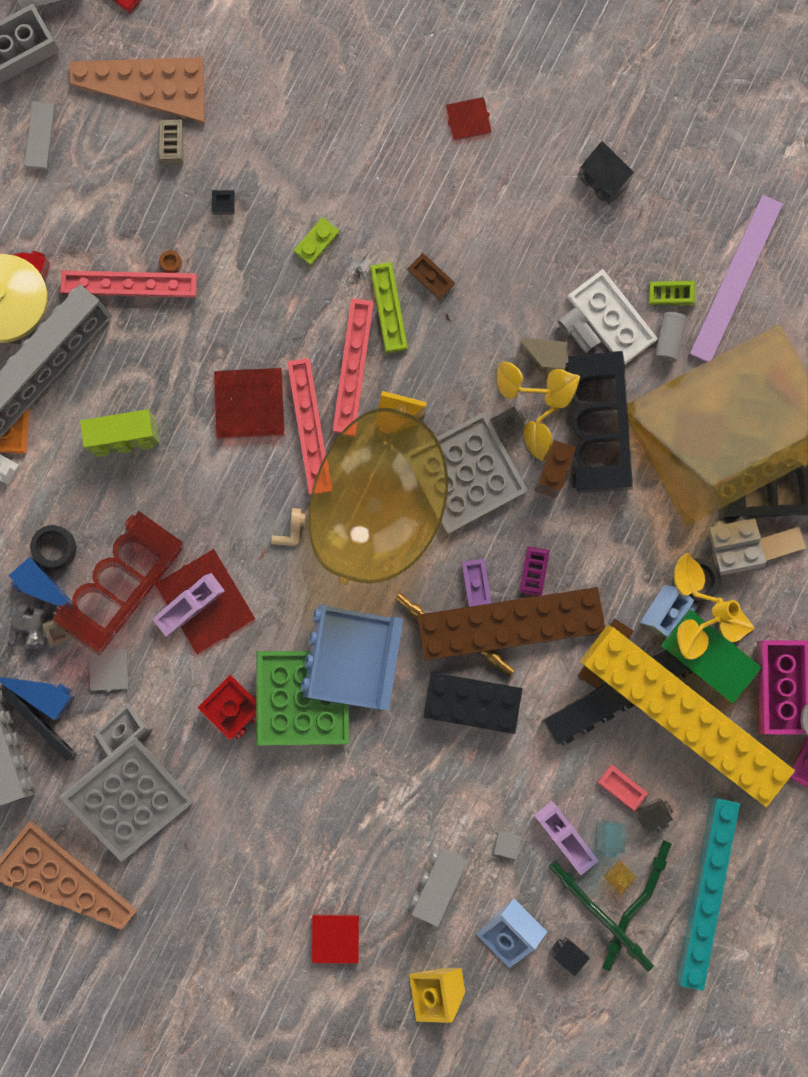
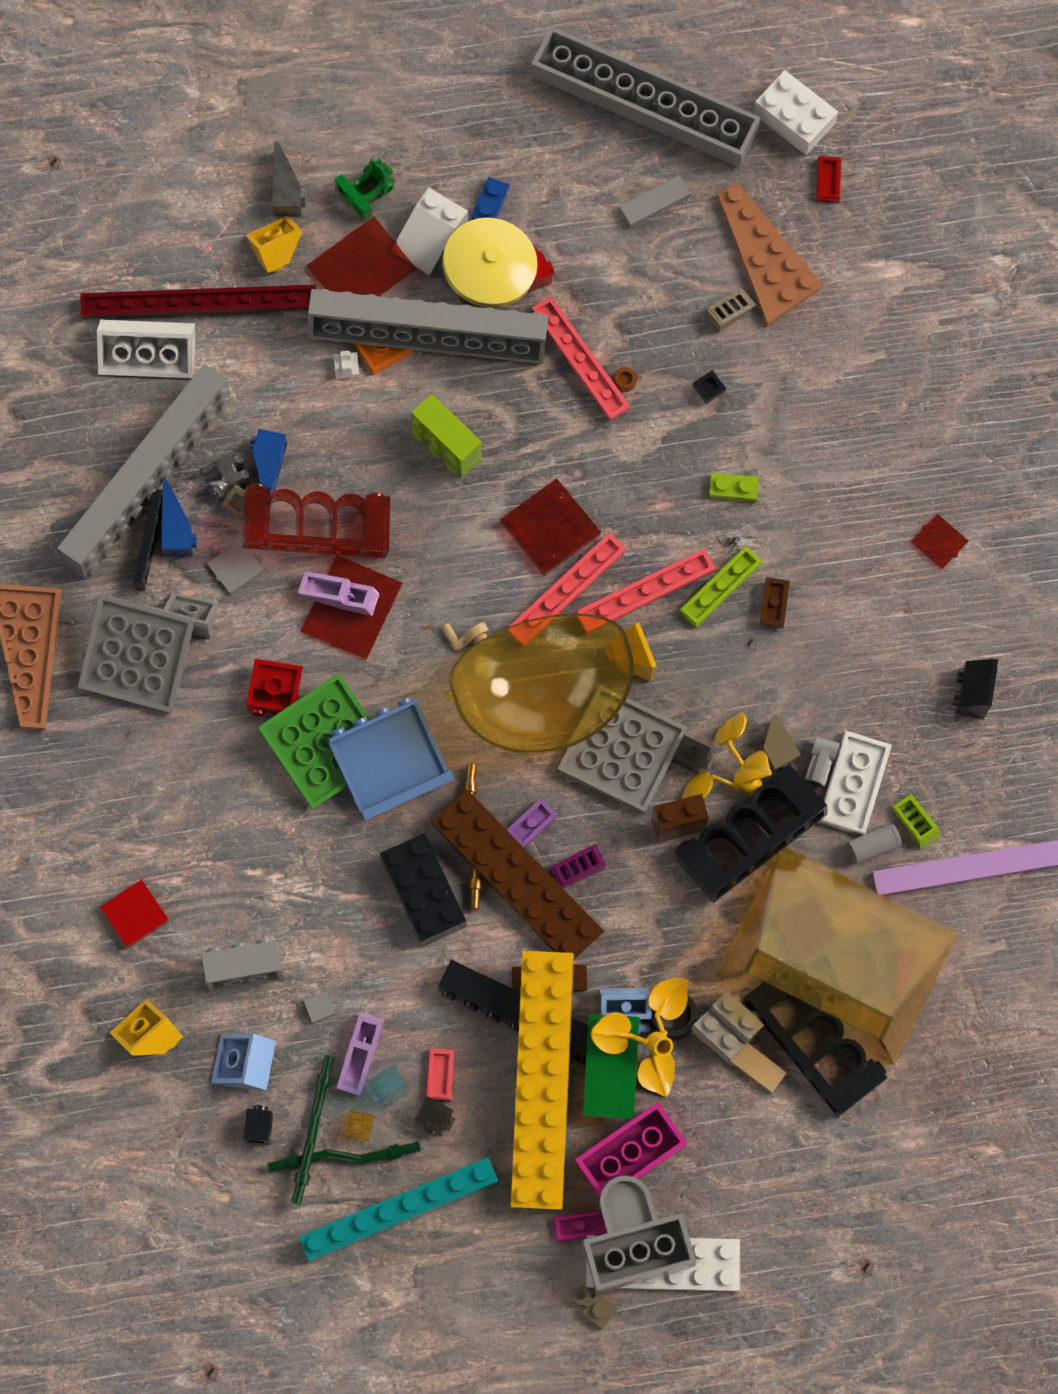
camera: 50 degrees right, 10 degrees down
black tyre [30,525,77,569] -> none

